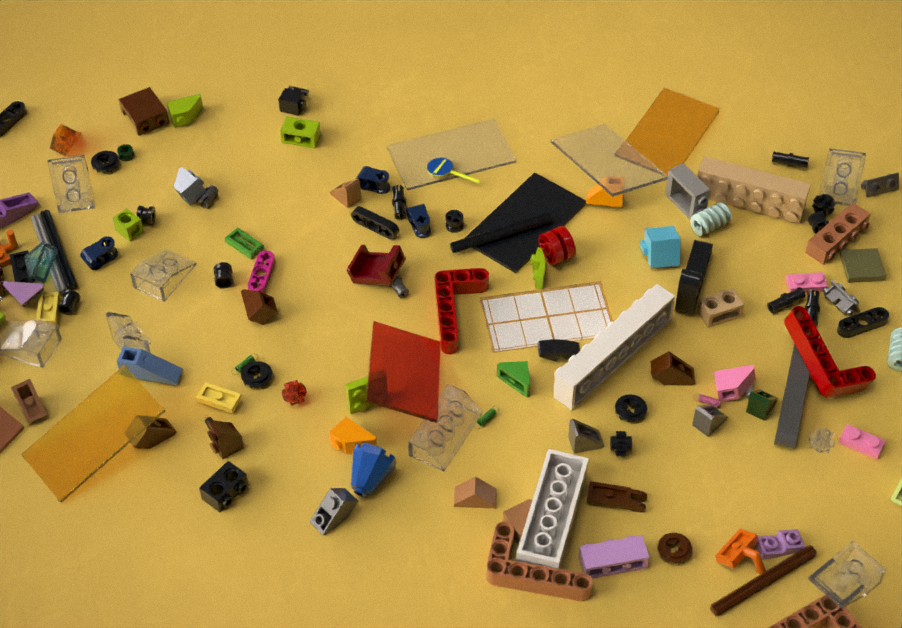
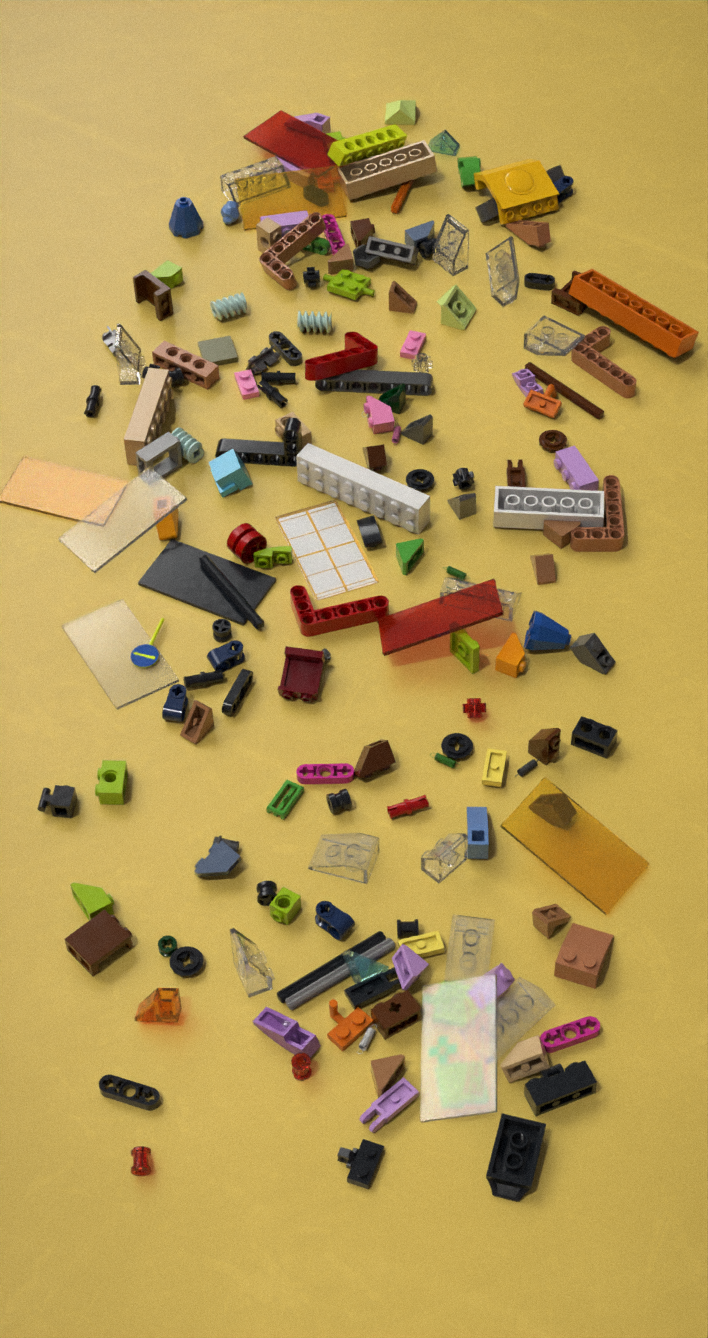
camera: 100 degrees left, 0 degrees up
none -> red pin [387,795,429,819]

